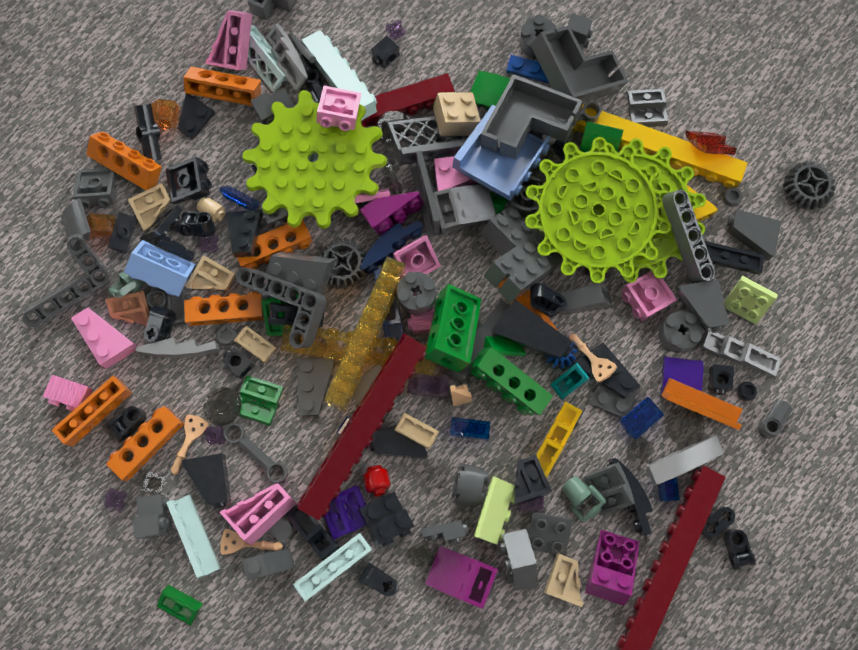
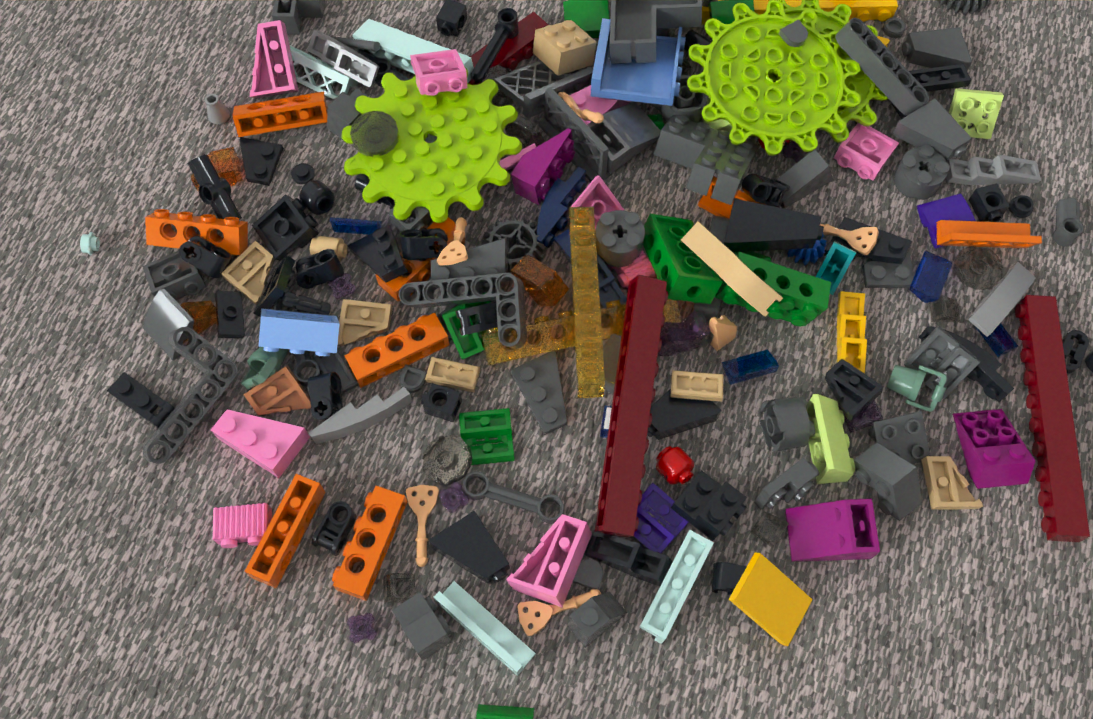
camera: 25 degrees left, 10 degrees down
none -> light aqua plate [80,232,100,255]
none -> black plate [107,372,175,428]
none -> black piece [179,236,231,278]
none -> light grey cone [205,93,230,124]
none -> black plate [291,163,315,184]
none -> black head [299,180,335,215]
none -> clear smoke tile [350,111,399,157]
none -> black piece [400,228,448,260]
none -> light nougat piece [437,217,468,266]
none -> black axle [470,8,519,83]
none -> clear orange slope [511,254,569,307]
none -> light nougat piece [558,92,604,124]
none -> tan piece [681,221,783,317]
none -> yellow tile [729,552,813,646]
none -> dark grey tile [779,19,808,47]

